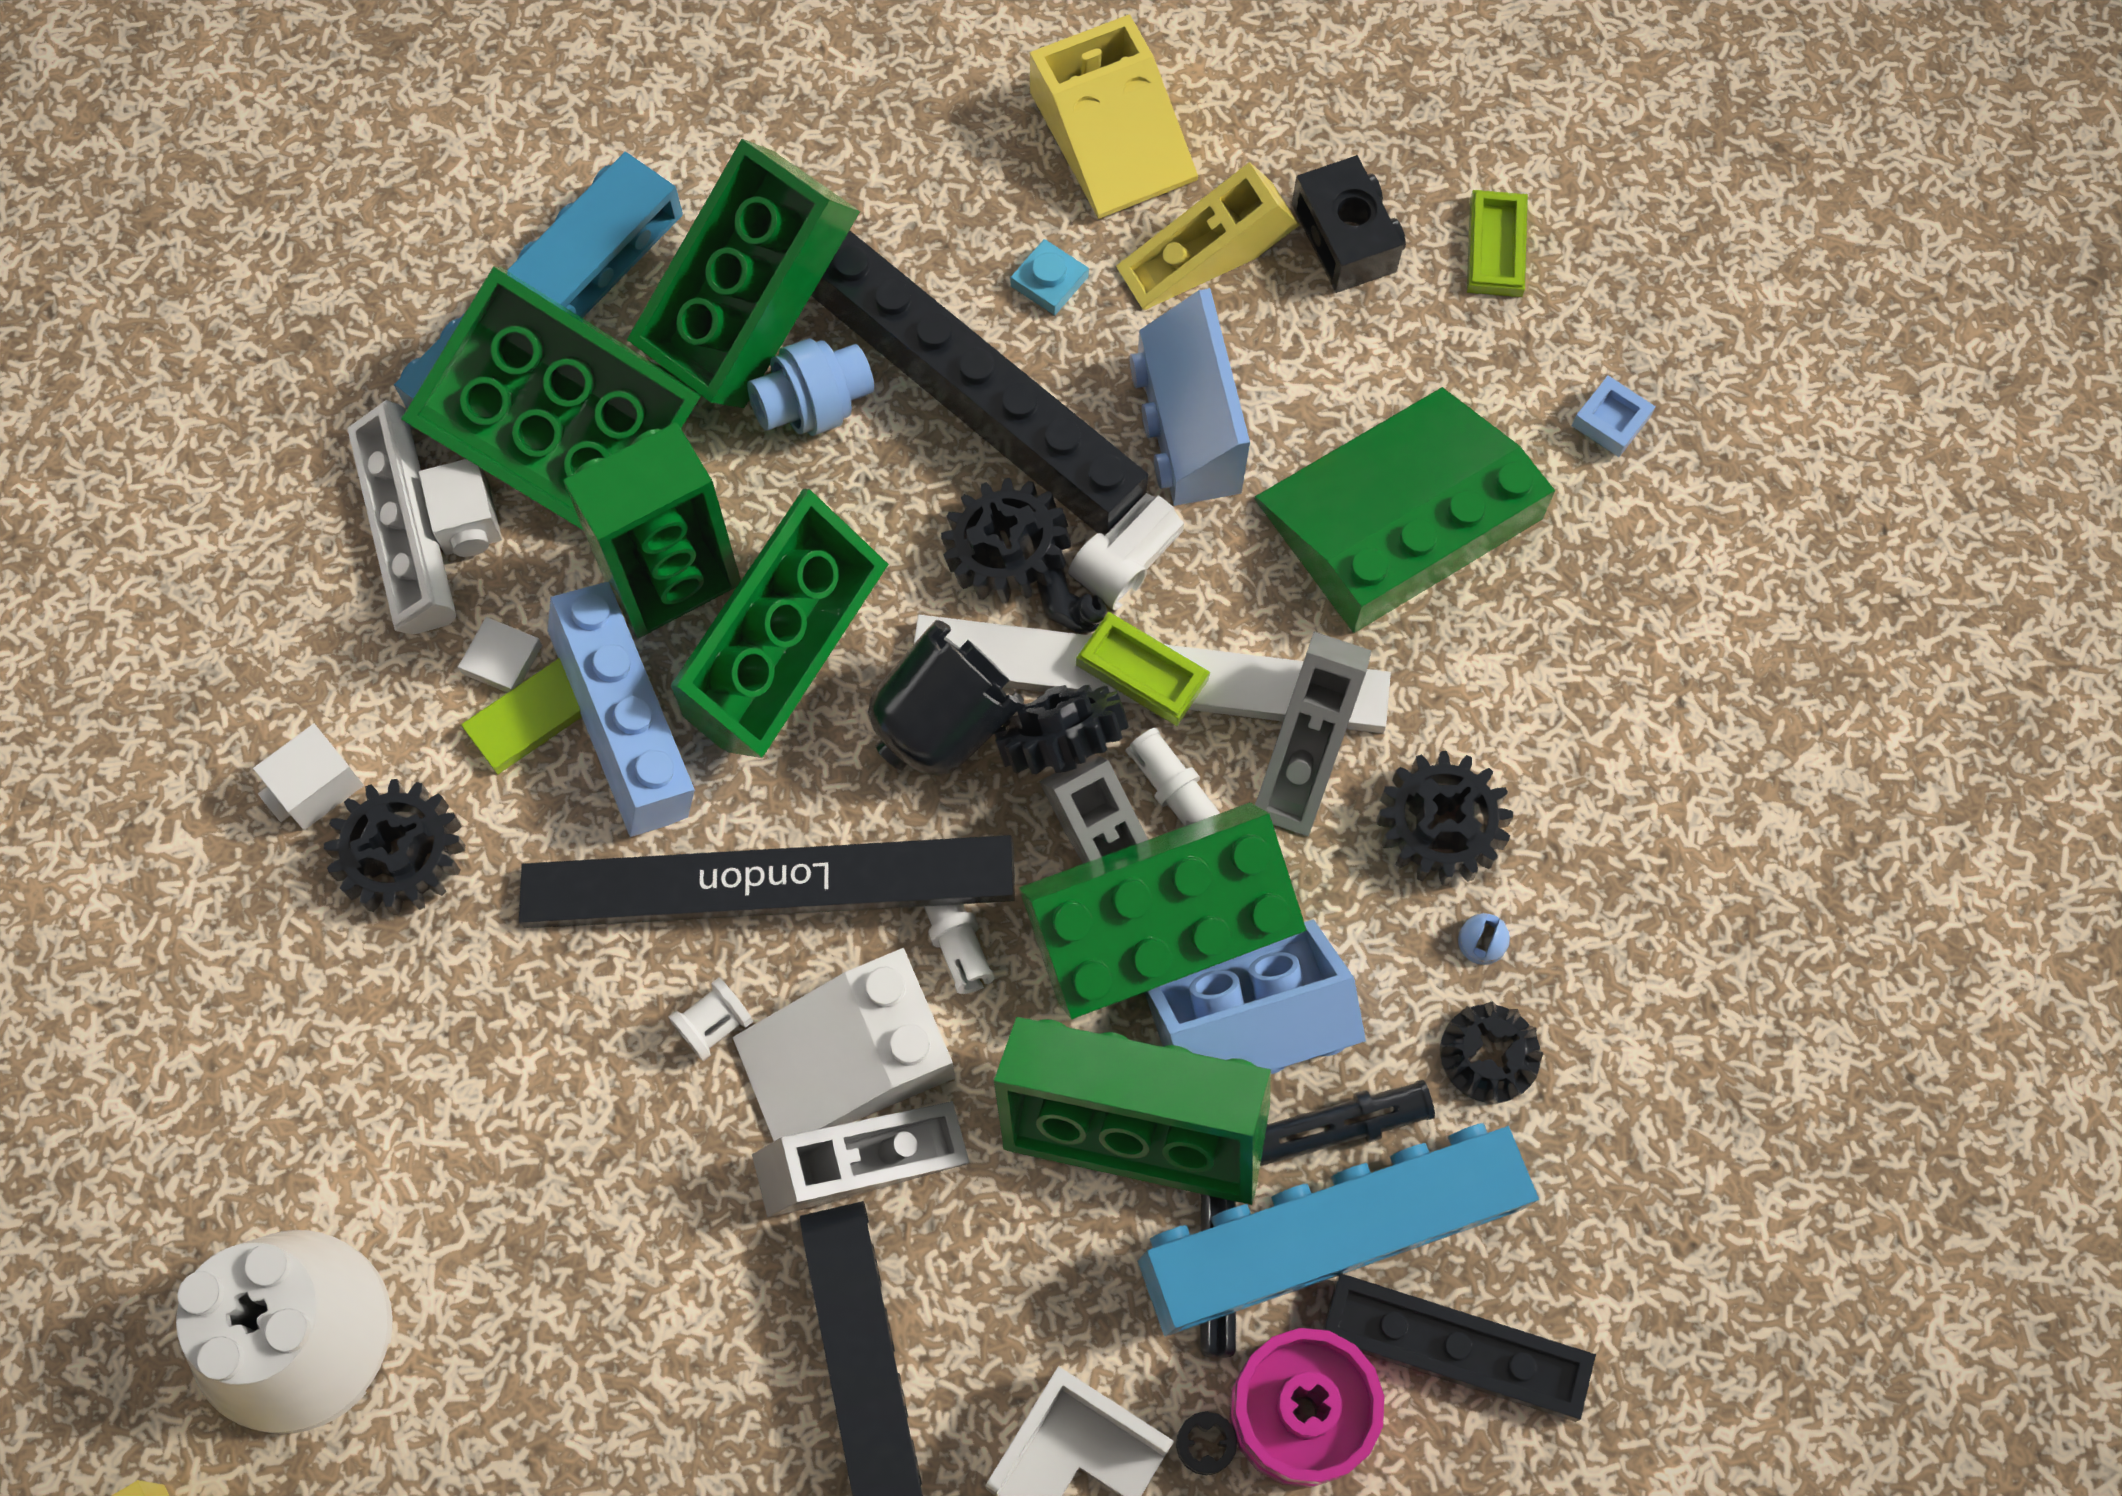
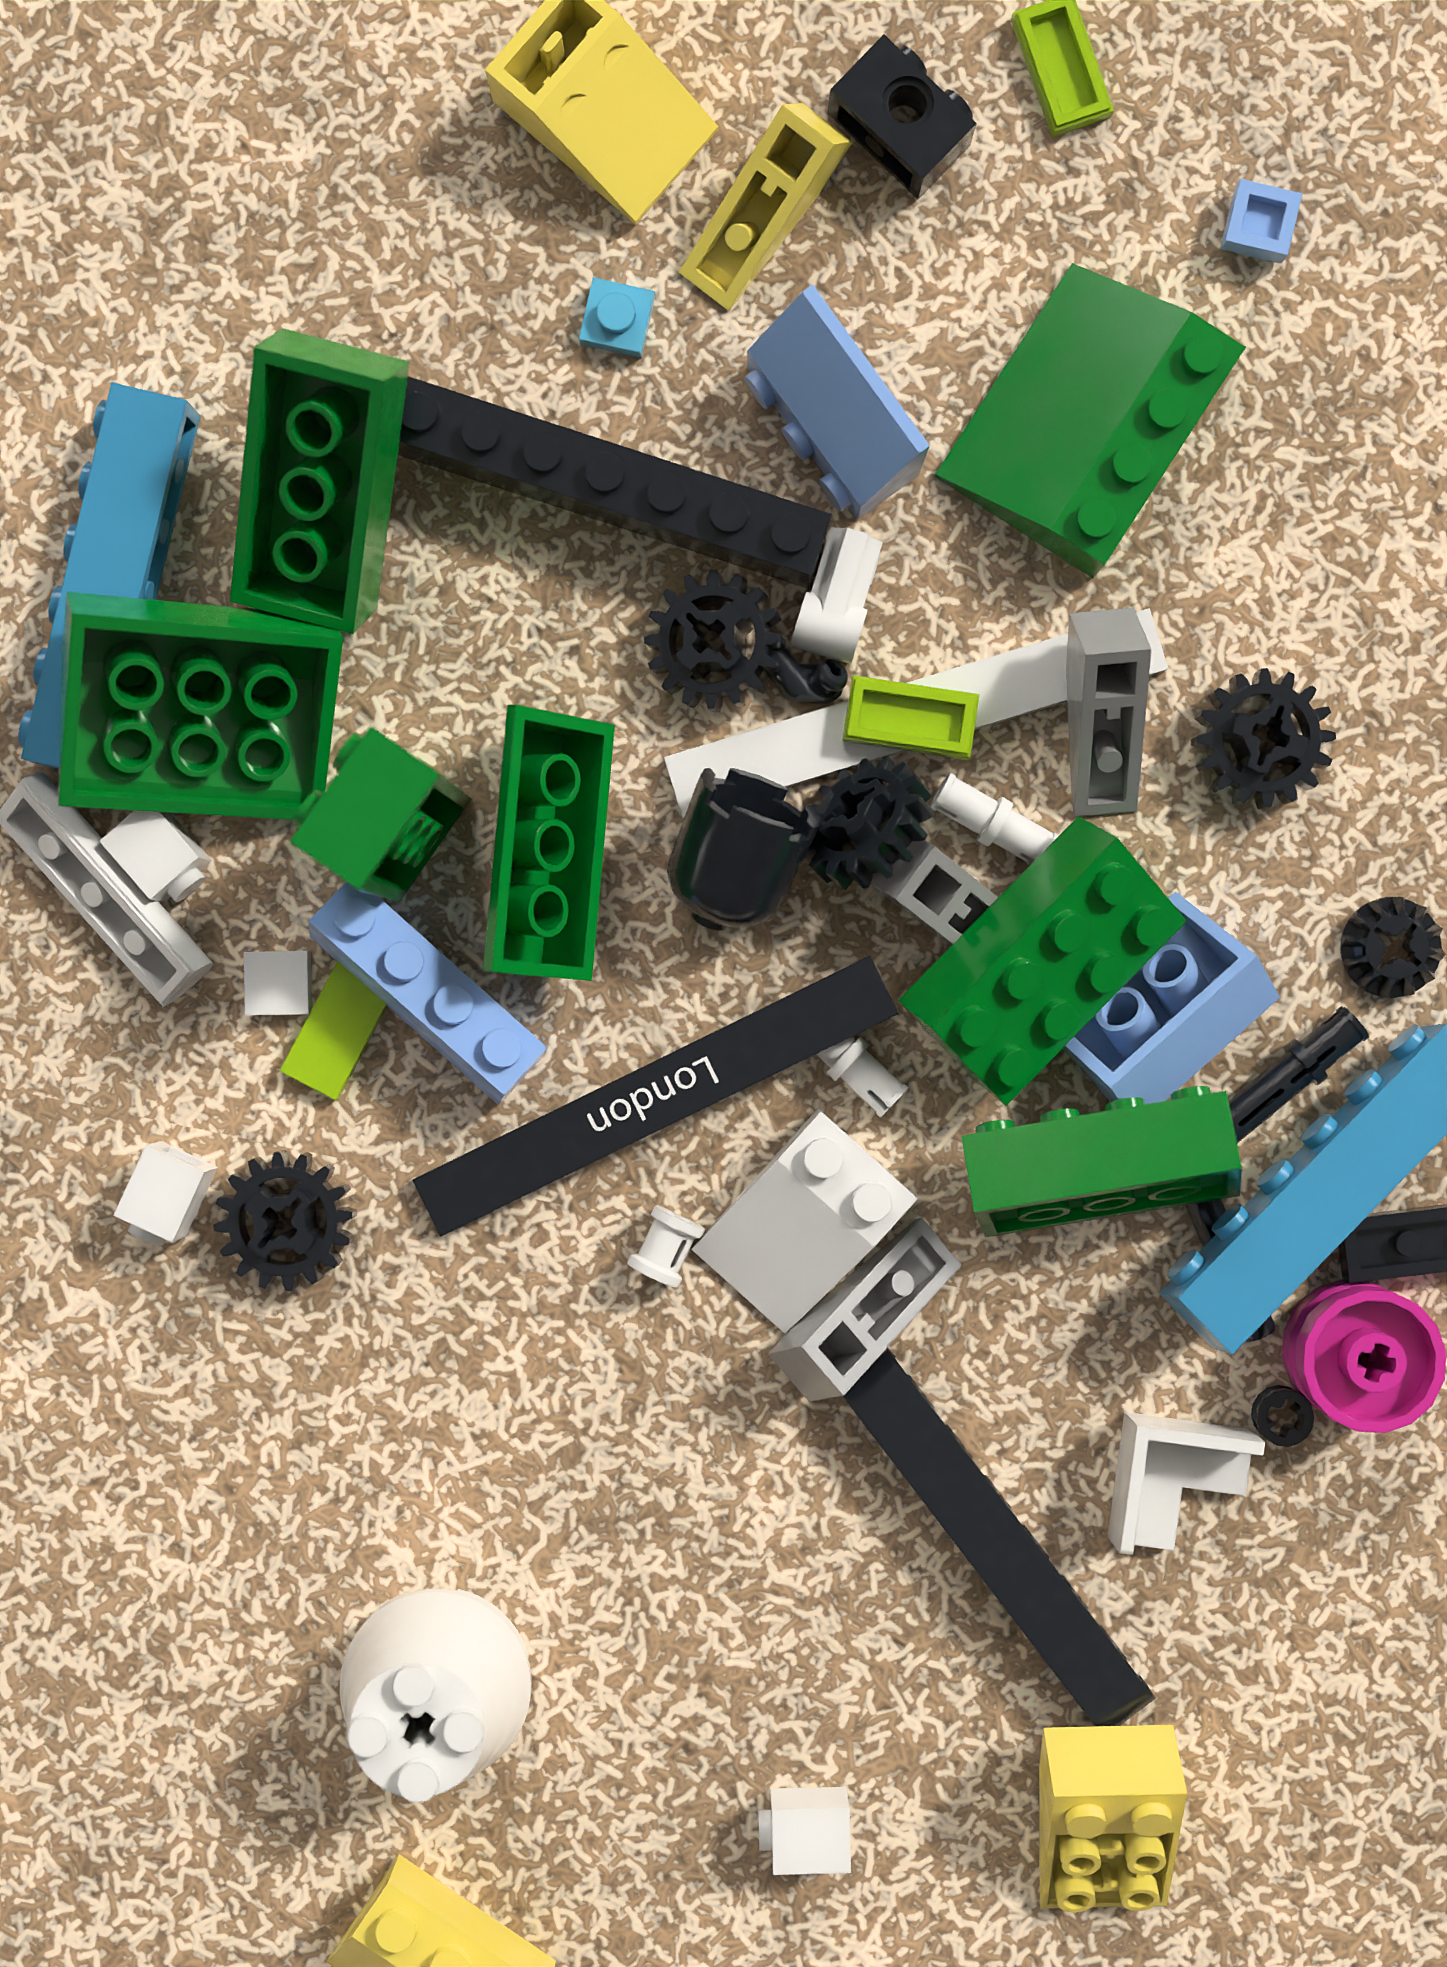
camera: 25 degrees left, 20 degrees up
light blue piece [747,338,874,436] -> none
light blue hinge [1458,913,1510,965] -> none

